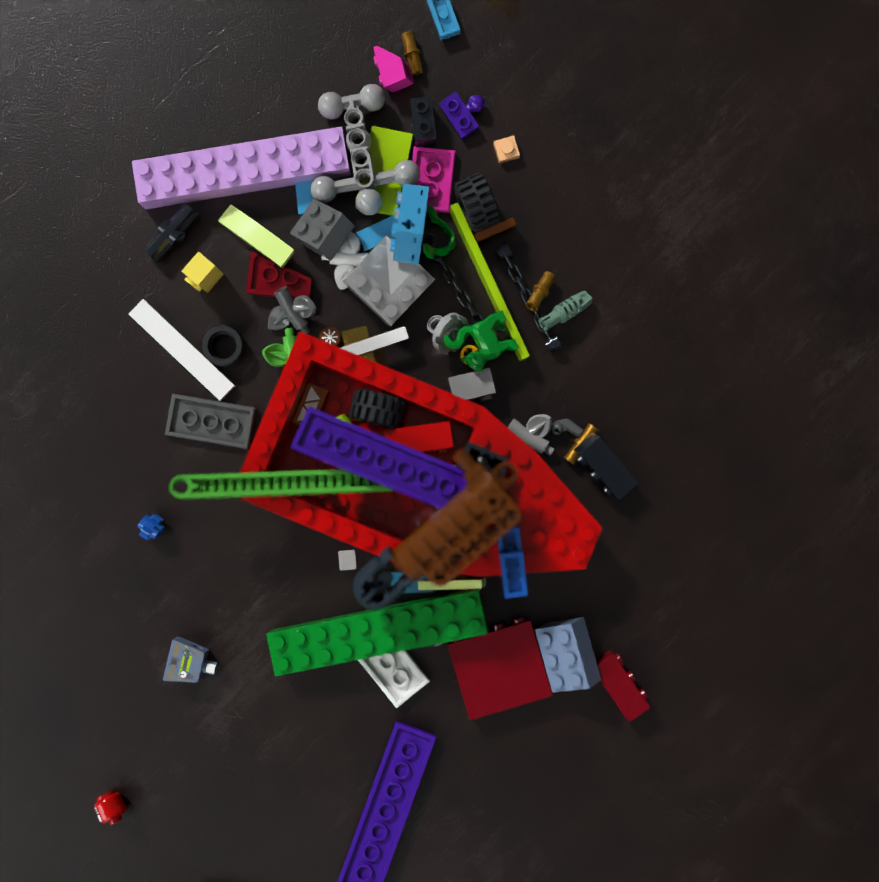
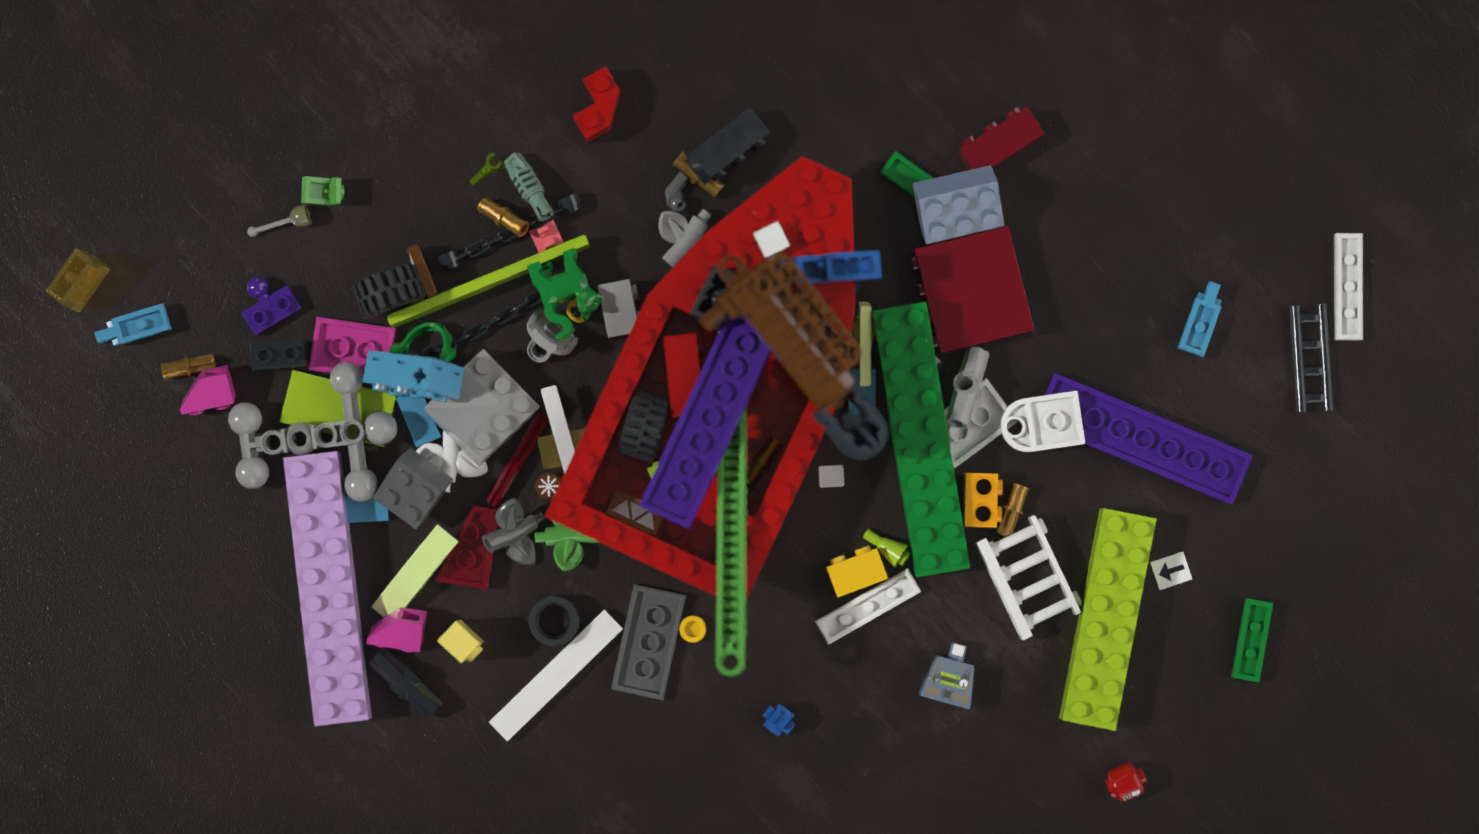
camera: 90 degrees left, 0 degrees up
light nougat plate [494,136,520,164] -> none
none -> hinge [247,204,312,237]
none -> bright green bracket [301,176,344,206]
none -> dark pink slope [366,607,427,652]
none -> clear neon green hand [469,153,502,186]
none -> dark red axle [487,411,549,508]
none -> coral tile [529,220,564,253]
none -> red brick [573,66,620,143]
none -> yellow tile [679,615,706,643]
none -> pearl gold pin [747,436,783,489]
none -> white tile [753,221,790,258]
none -> white tile [815,568,921,645]
none -> yellow brick [826,545,888,597]
none -> lime cone [863,529,911,568]
none -> green tile [880,151,933,198]
none -> light grey piece [945,346,989,429]
none -> light orange brick [963,473,1003,528]
none -> white fence [975,515,1082,640]
none -> pearl gold axle [997,483,1029,537]
none -> white tile [1000,391,1085,452]
none -> lime brick [1059,508,1156,731]
none -> white sticker [1150,552,1192,590]
none -> dark azure hinge [1177,281,1222,357]

